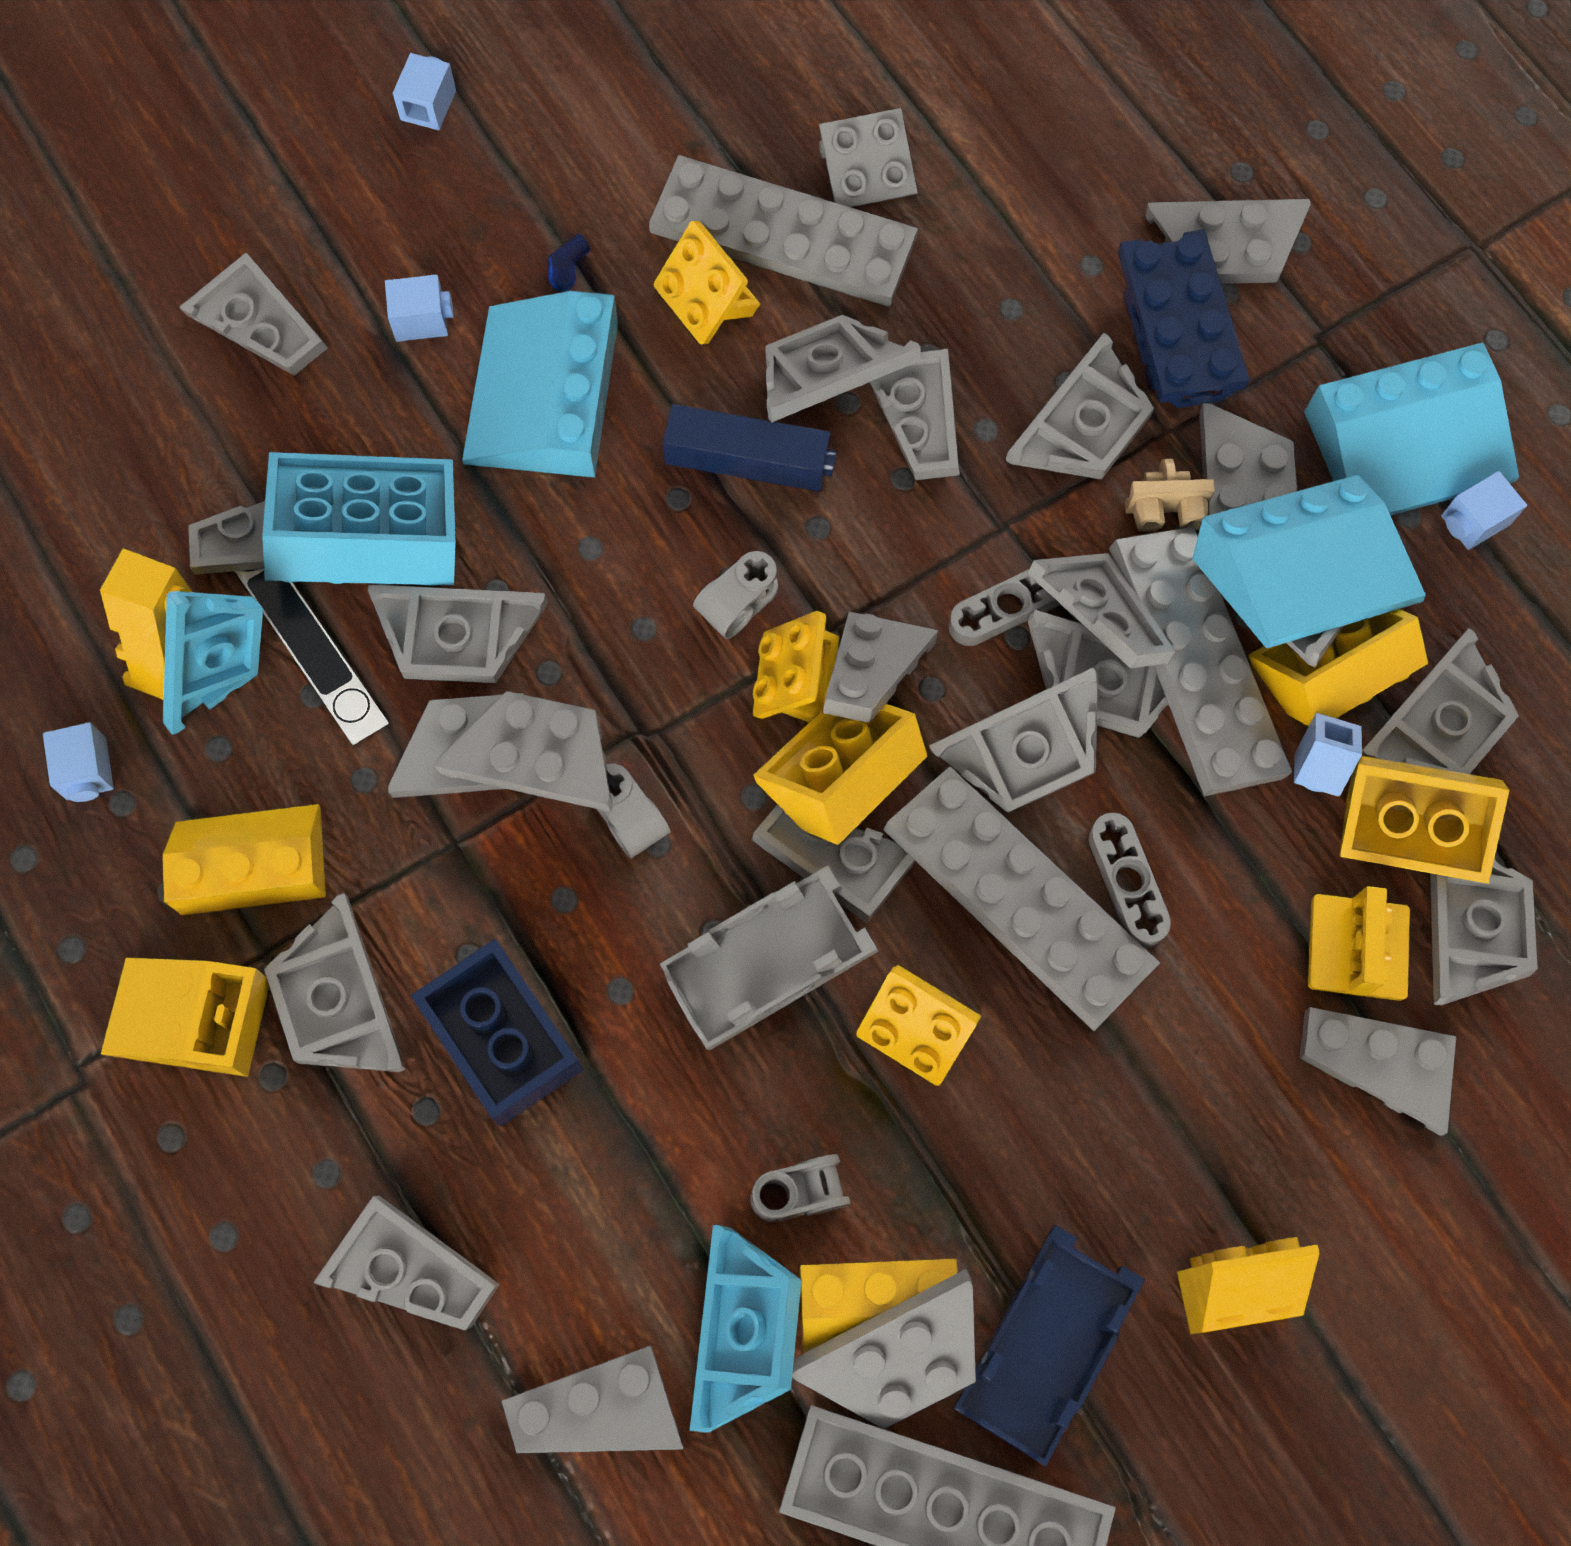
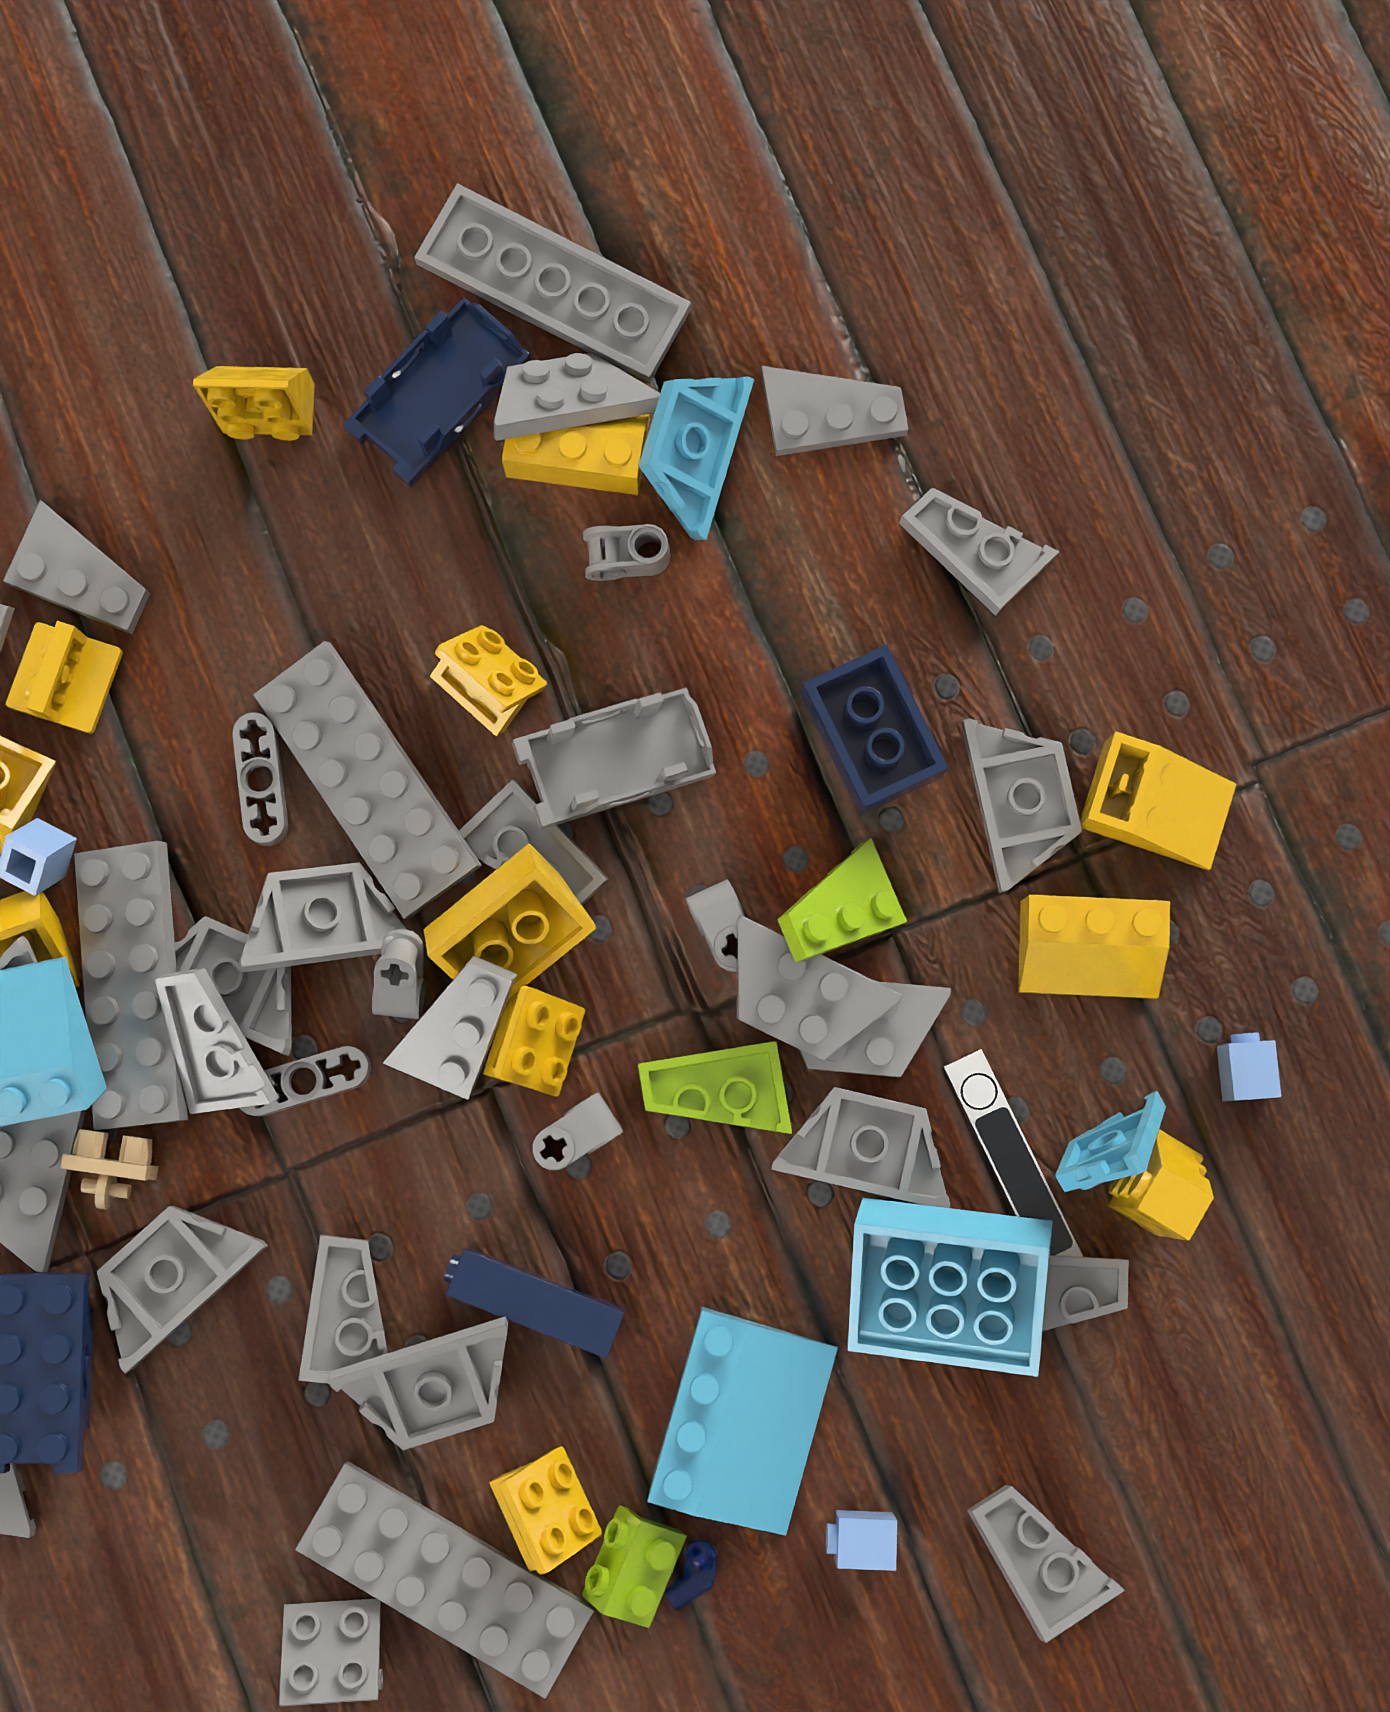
camera: 170 degrees left, 10 degrees up
none -> light grey piece [372,929,426,1019]
none -> lime bracket [582,1506,687,1628]
none -> lime wing [638,1041,792,1134]
none -> lime wing [777,838,907,963]

